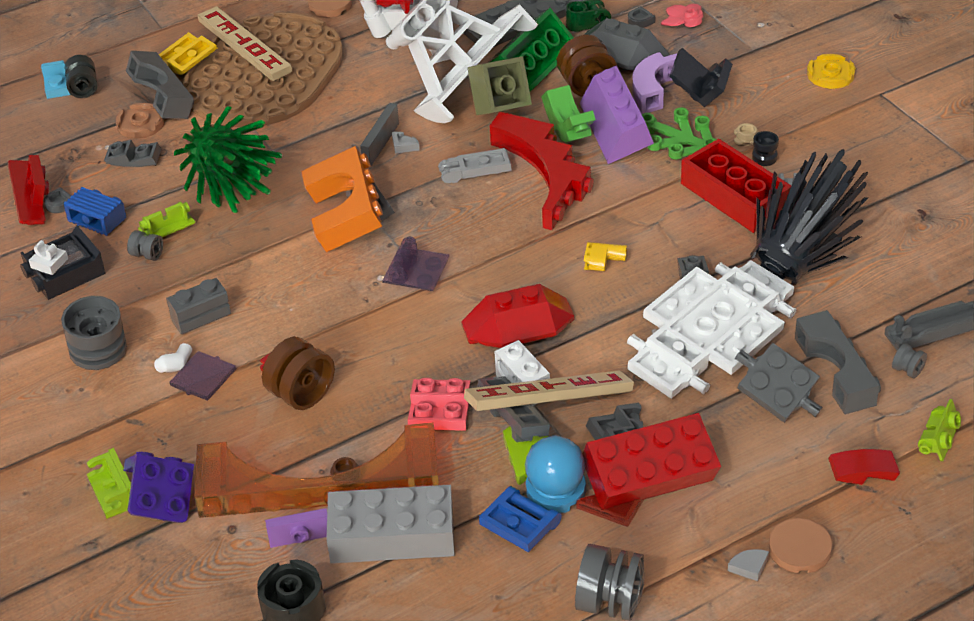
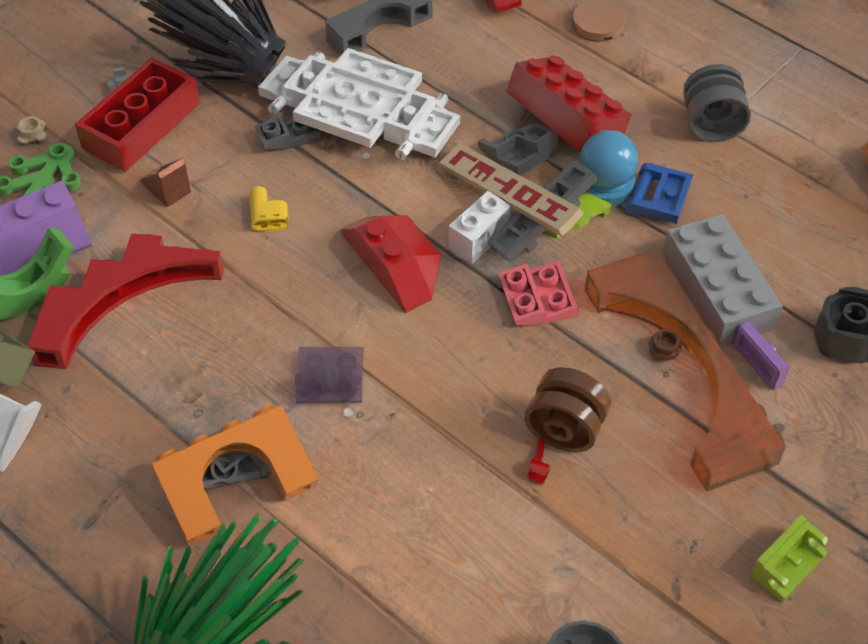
camera: 110 degrees left, 10 degrees up
dark purple bracket [123,452,194,523] -> none
white arm [154,343,193,373] -> none
dark grey brick [166,278,231,334] -> none
clear purple piece [169,351,236,401] -> none
dark grey tile [360,103,399,166] -> none
light grey tile [392,132,419,154] -> none
light grey hinge [438,148,511,184] -> none
light grey tile [728,549,769,581] -> none
dark grey plate [735,343,823,423] -> none
black wheel [752,131,779,166] -> none
none -> copper slope [140,158,191,207]

